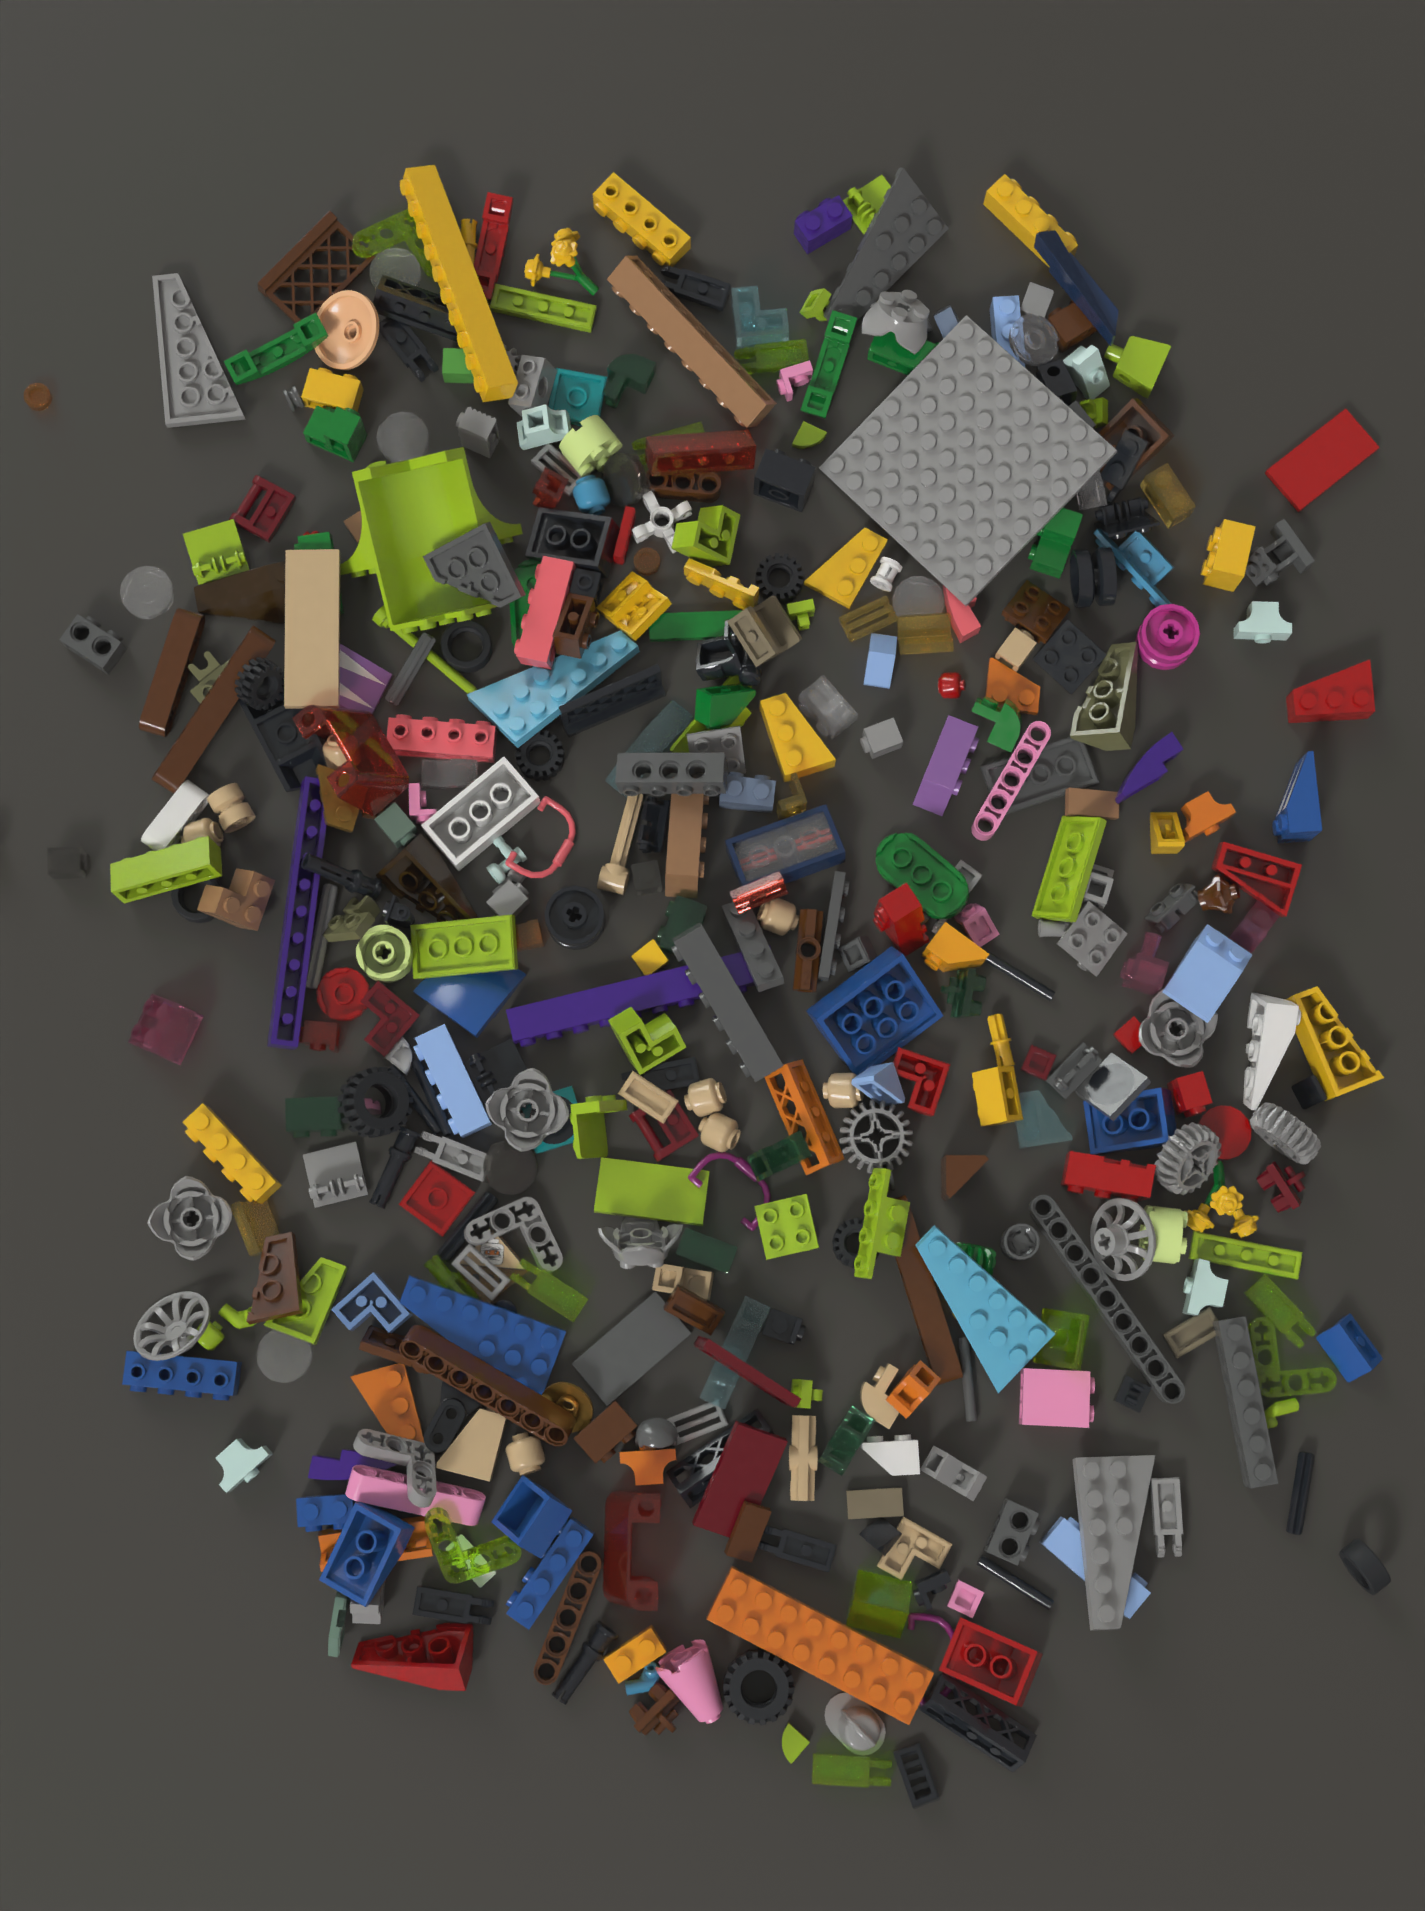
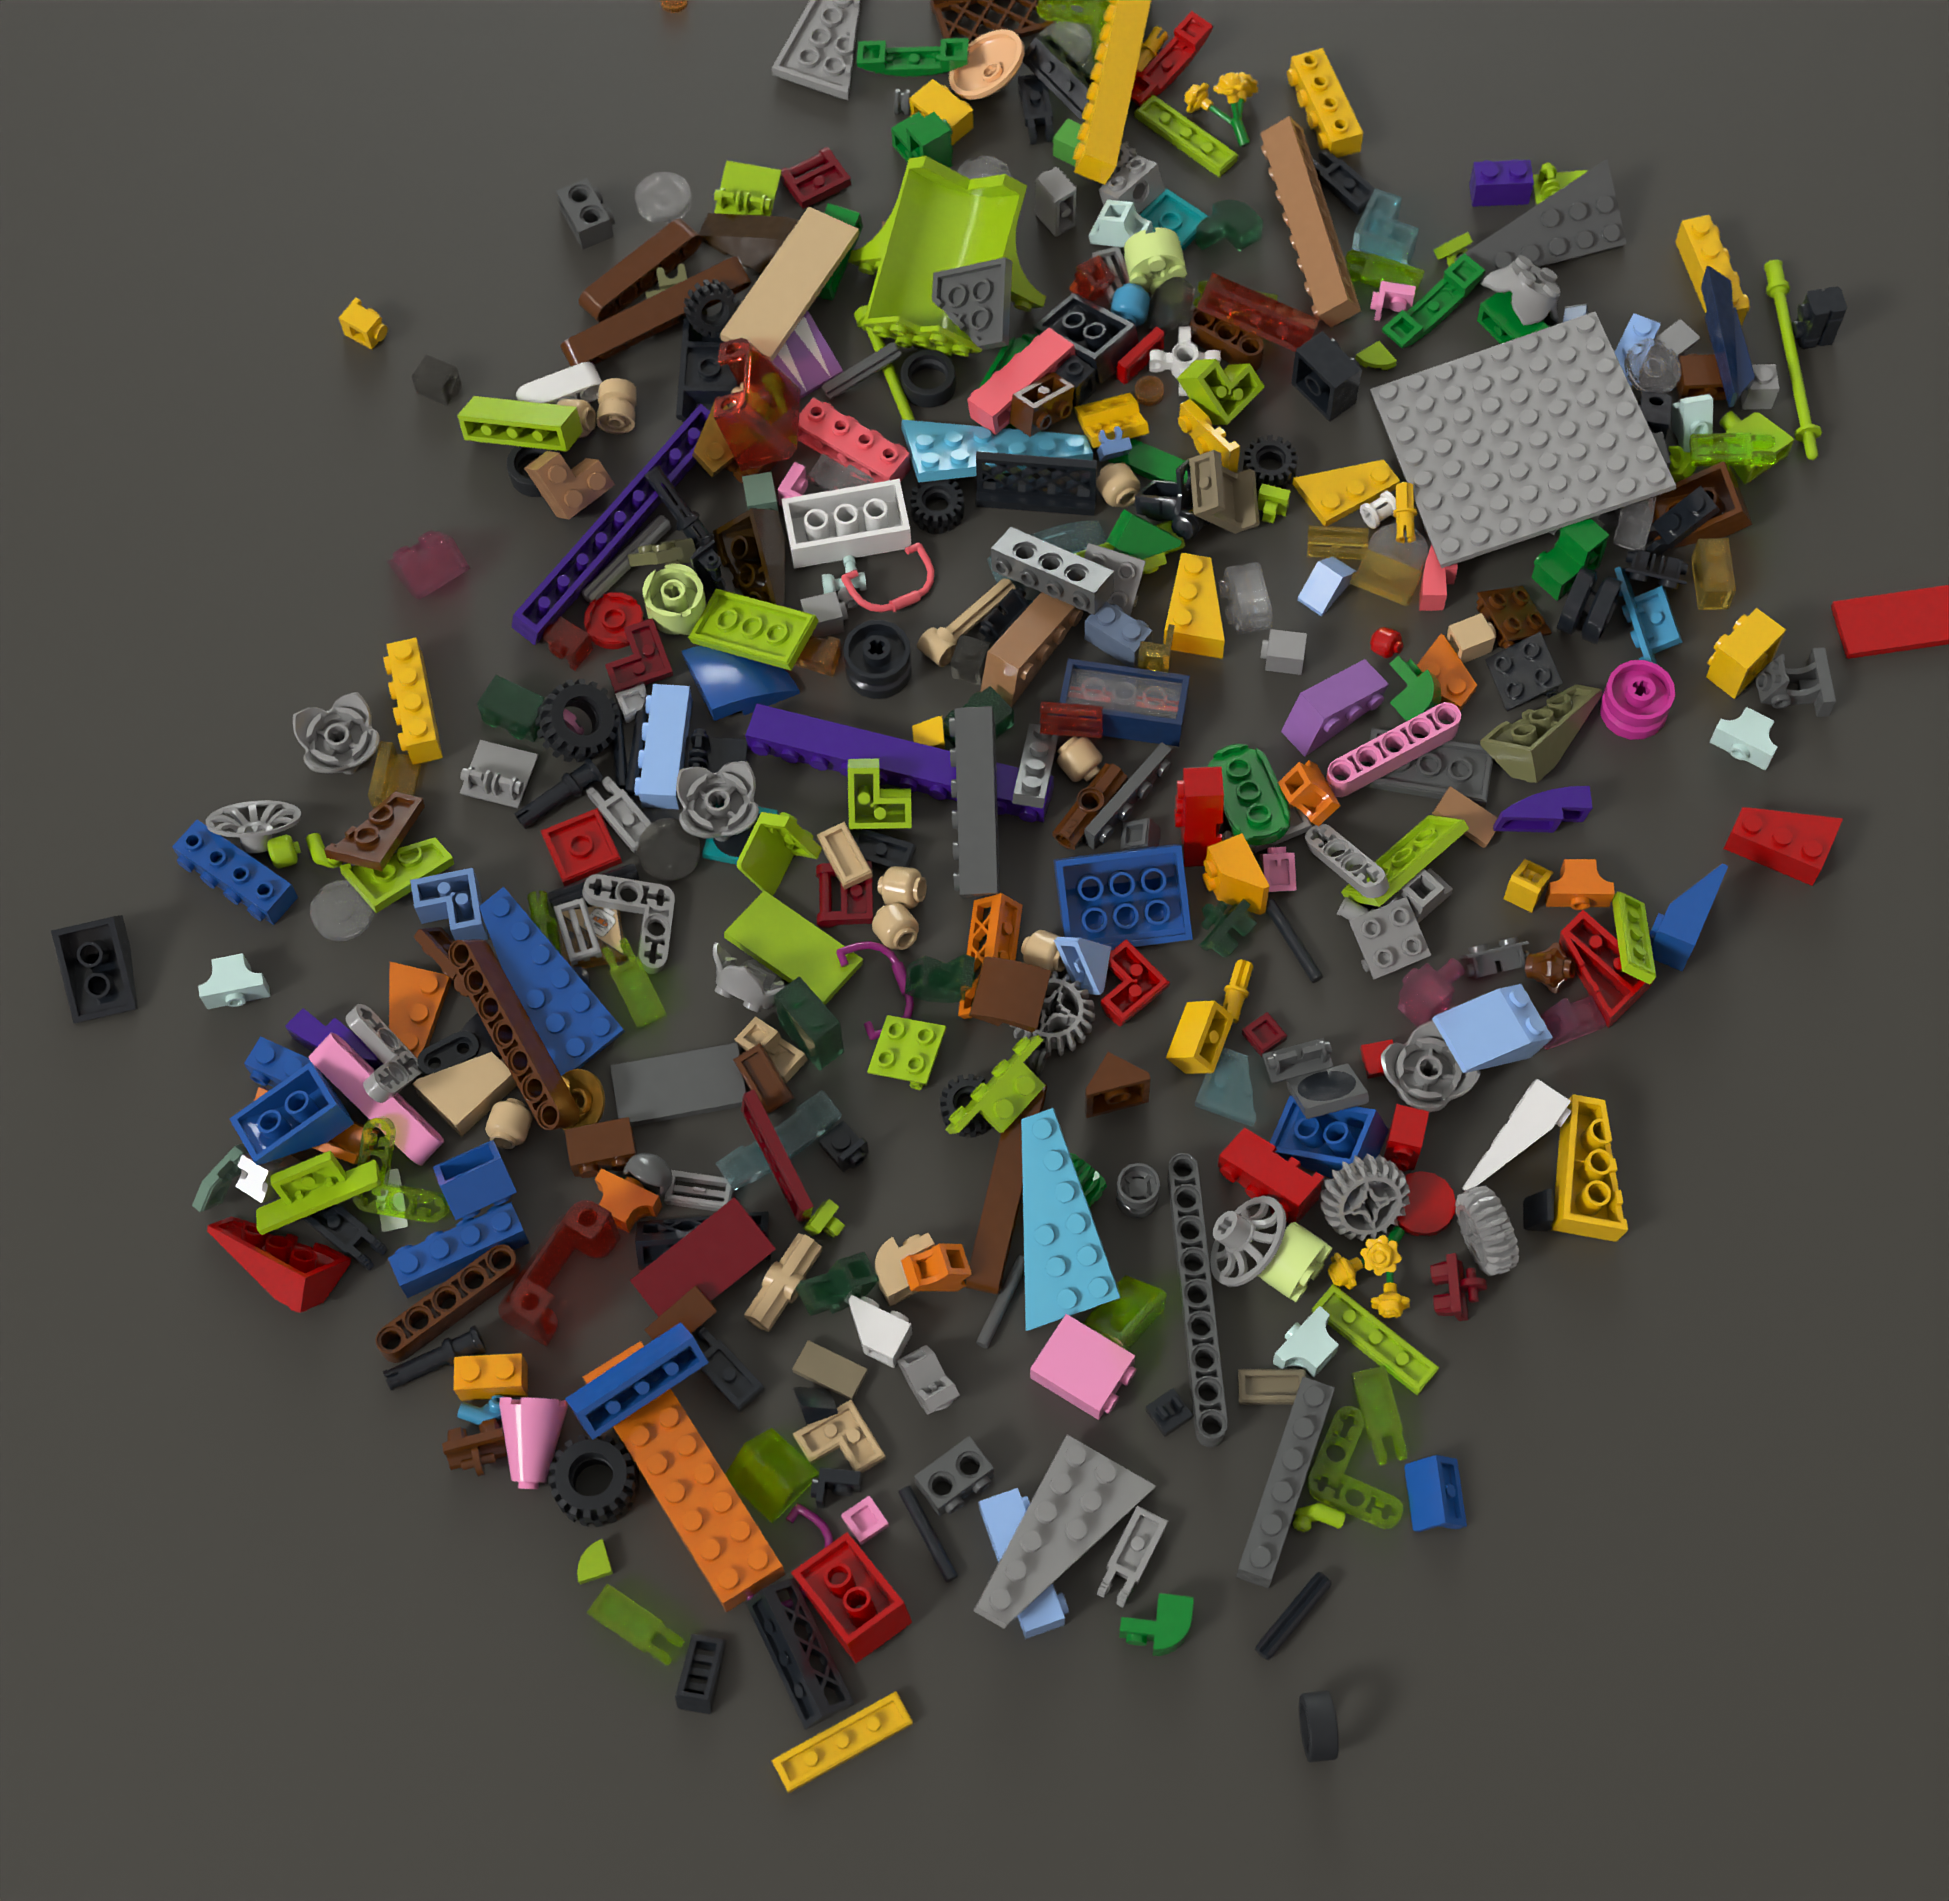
camera: 35 degrees right, 15 degrees down
light grey piece [824,1692,886,1756] -> none
none -> black slope [51,915,138,1023]
none -> lime bracket [256,1150,380,1235]
none -> blue brick [565,1322,709,1440]
none -> yellow tile [772,1691,913,1794]
none -> reddish brown slope [969,957,1051,1033]
none -> tan head [1096,463,1141,508]
none -> medium blue tile [1097,426,1132,462]
none -> green brick [1119,1593,1194,1656]
none -> orange brick [1278,760,1341,826]
none -> light grey beam [1305,824,1389,898]
none -> yellow axle [1393,482,1417,543]
none -> lime tile [1612,891,1657,984]
none -> clear neon green hinge [1689,433,1777,466]
none -> light grey brick [1740,364,1779,410]
none -> lime bar [1764,260,1822,460]
none -> black brick [1792,286,1848,349]

